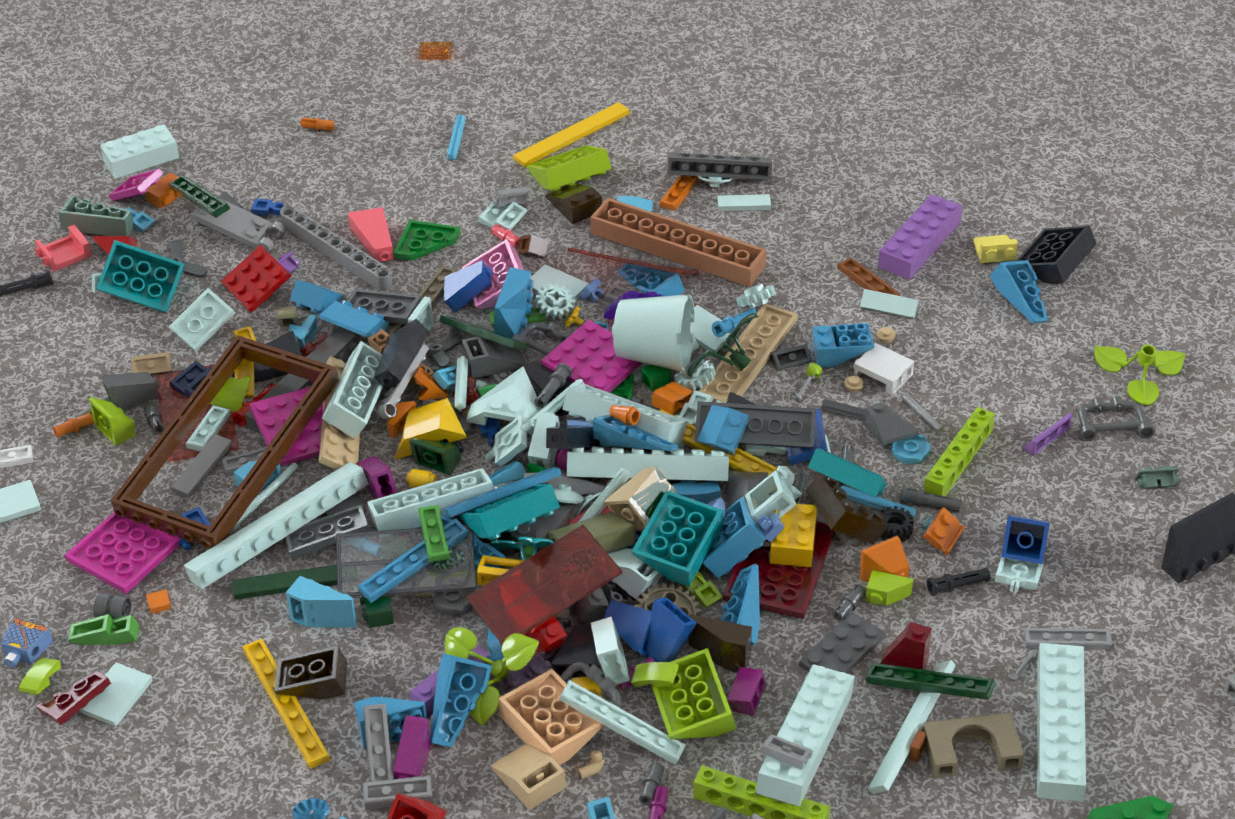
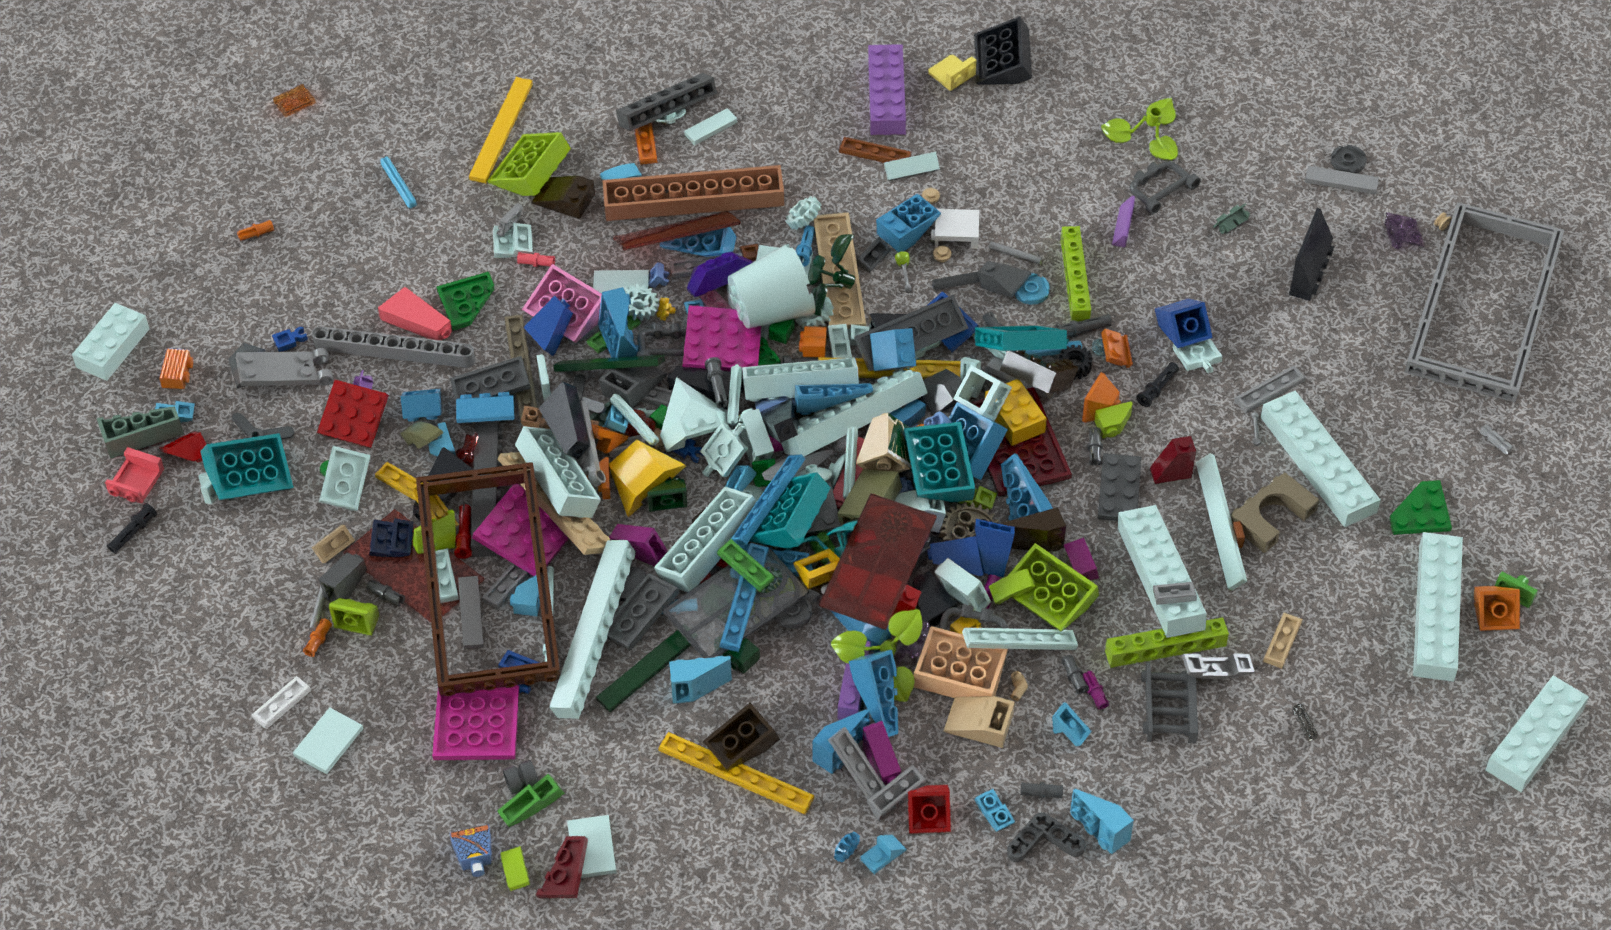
camera: 35 degrees left, 10 degrees up
dark pink plate [108,168,163,201] -> none
orange tile [146,589,171,614] -> none
dark green tile [169,175,230,218] -> none
yellow brick [406,469,437,489] -> none
panel [518,234,548,258] -> none
orange cone [609,405,640,426] -> none
medium blue tile [758,514,784,542] -> none
dark green tile [865,663,996,700] -> none
dark azure wedge [990,260,1048,324] -> none

